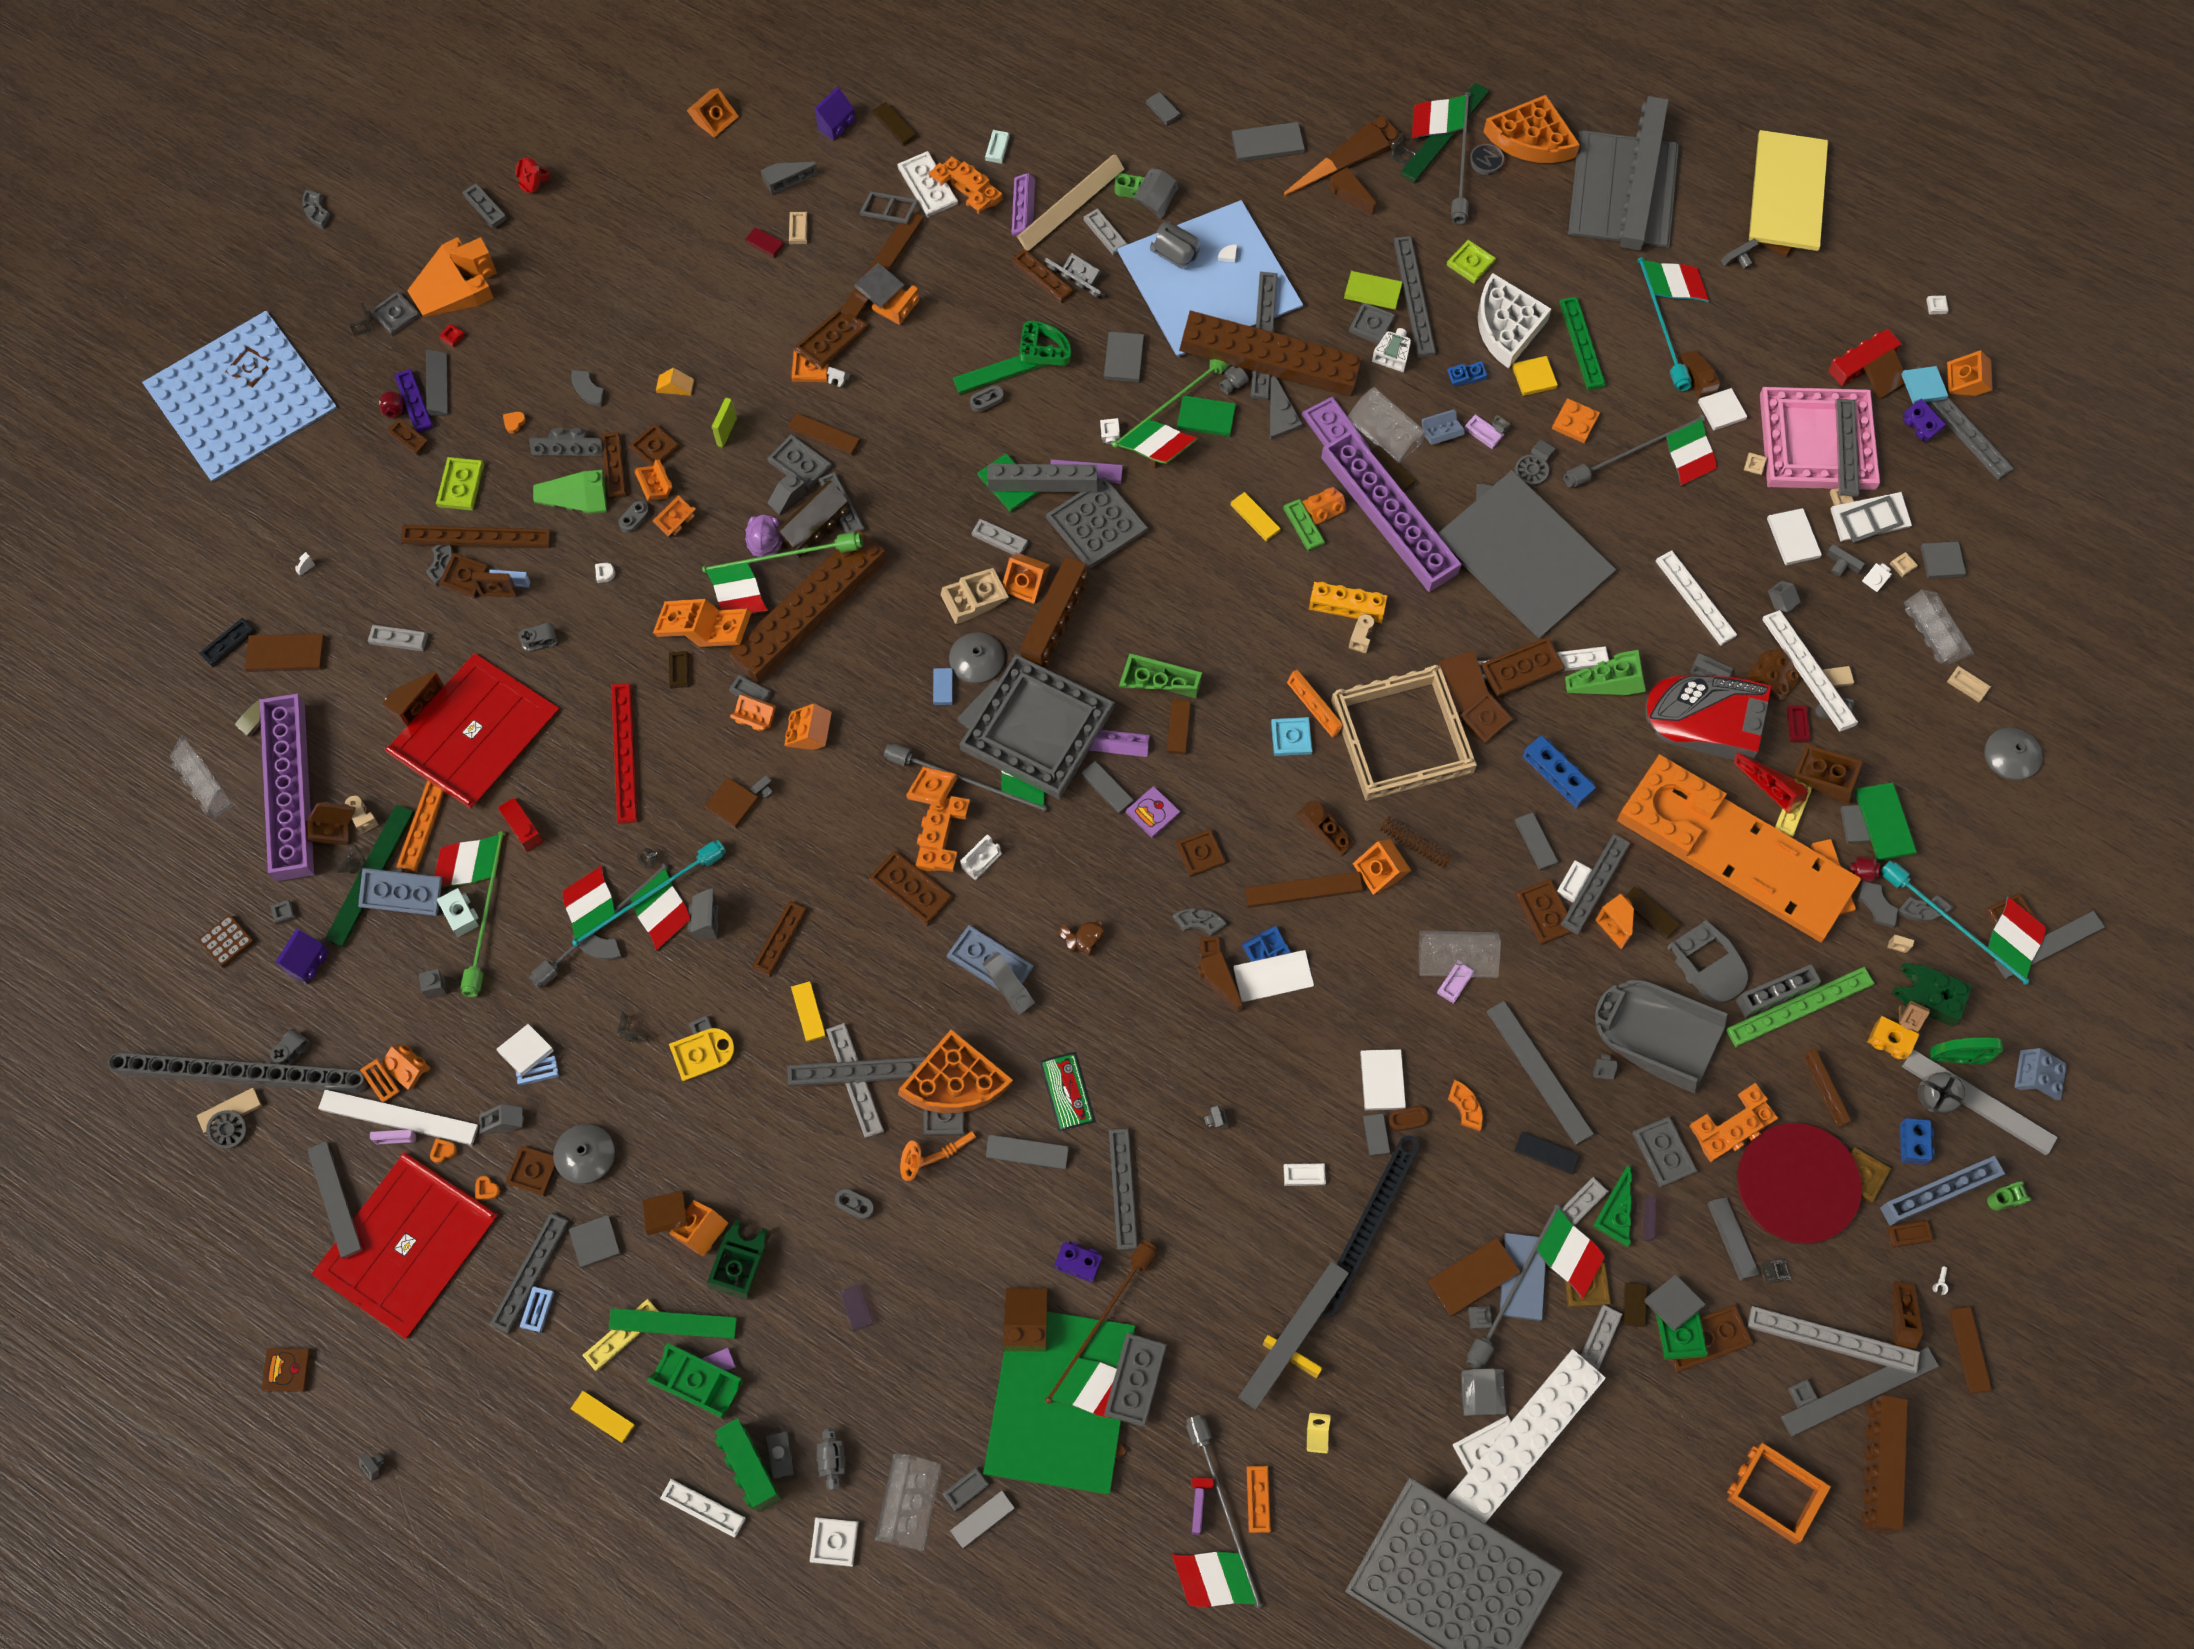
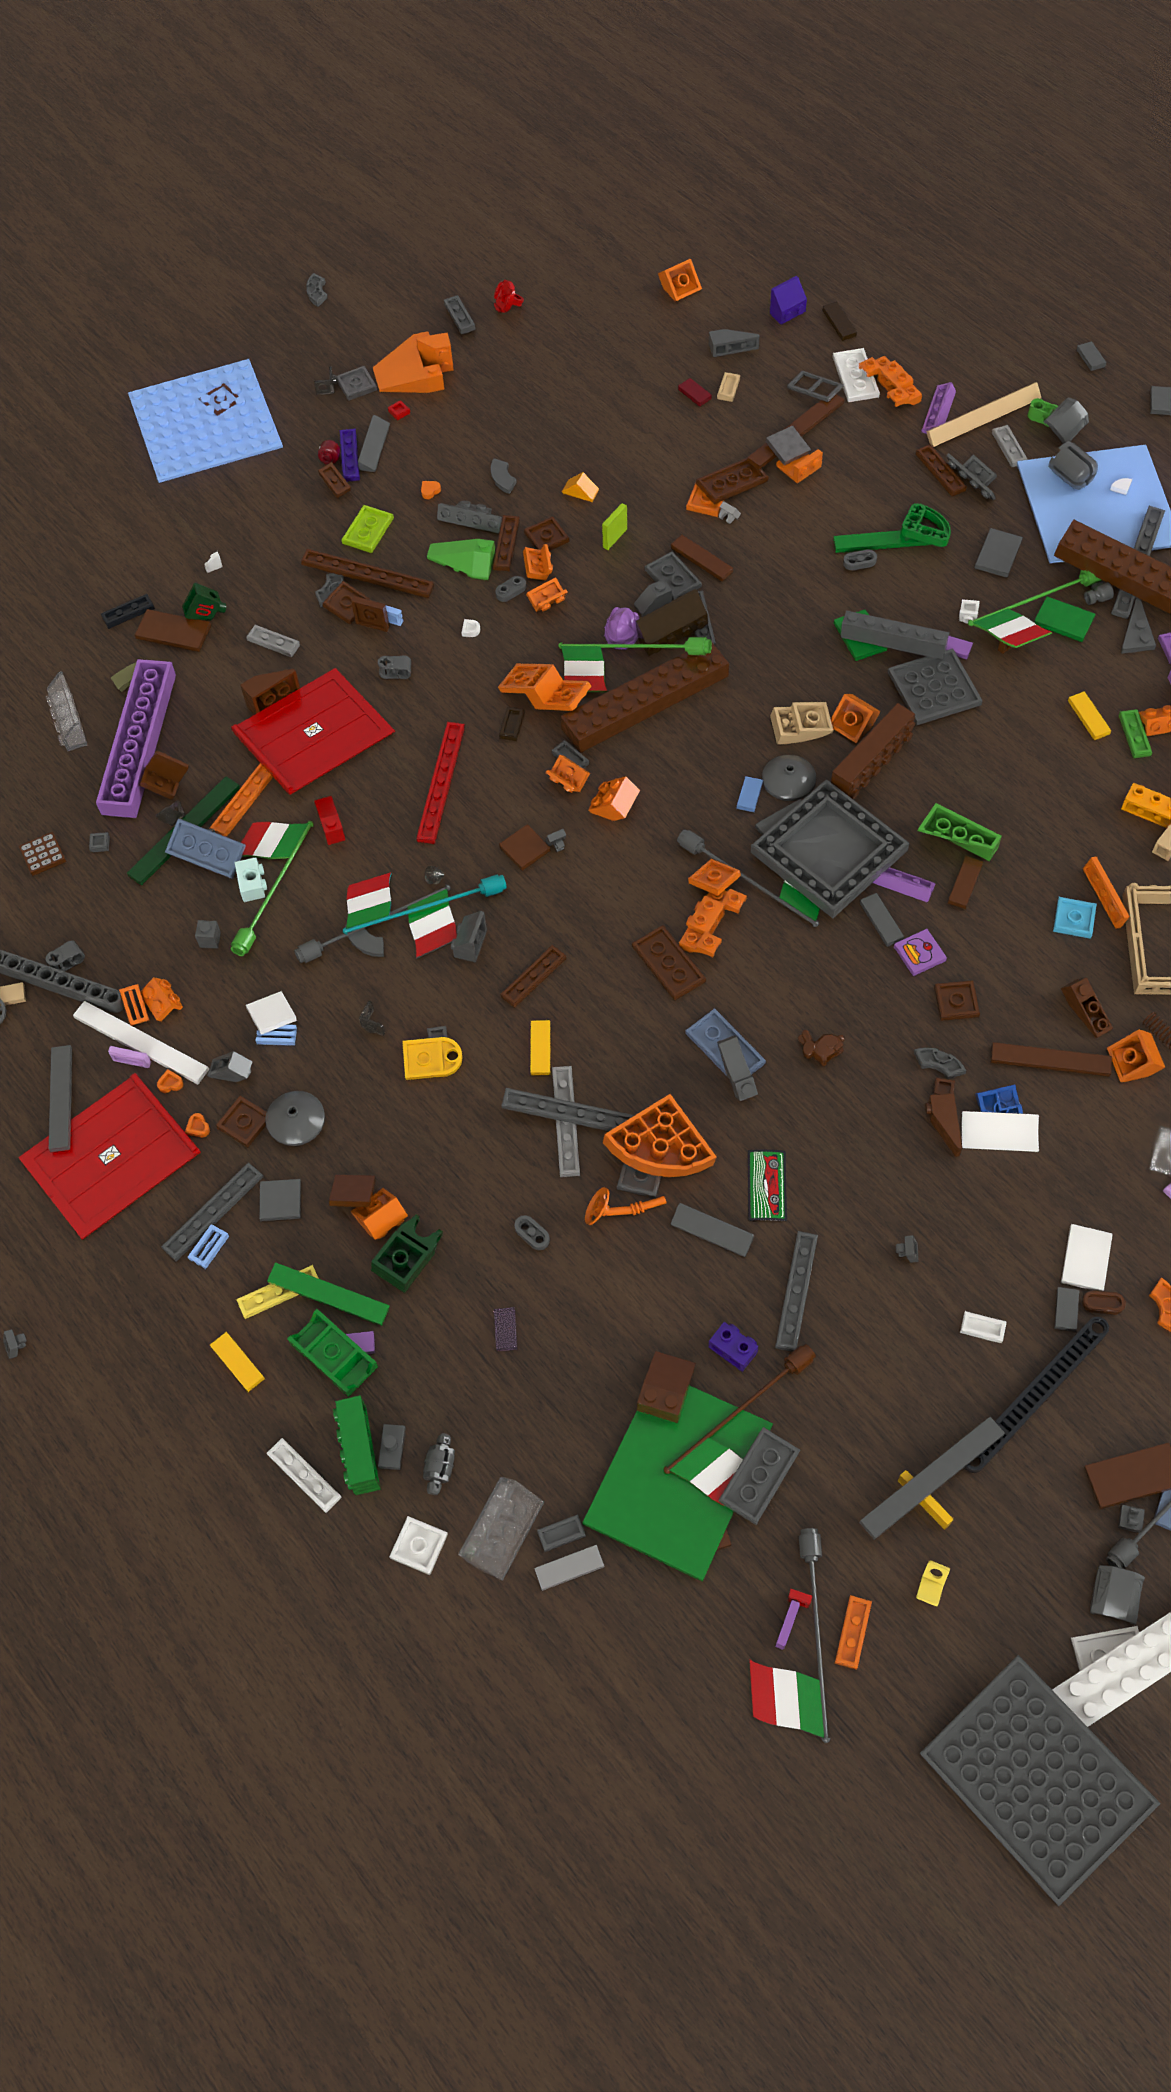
camera: 20 degrees right, 5 degrees down
dark purple slope [276,928,328,984] -> none
tan leg [345,796,379,834] -> none
white hinge [961,834,1002,880] -> none
light grey tile [972,519,1028,555] -> none
light aqua tile [985,130,1010,164] -> none
none -> dark green torso [182,583,226,620]

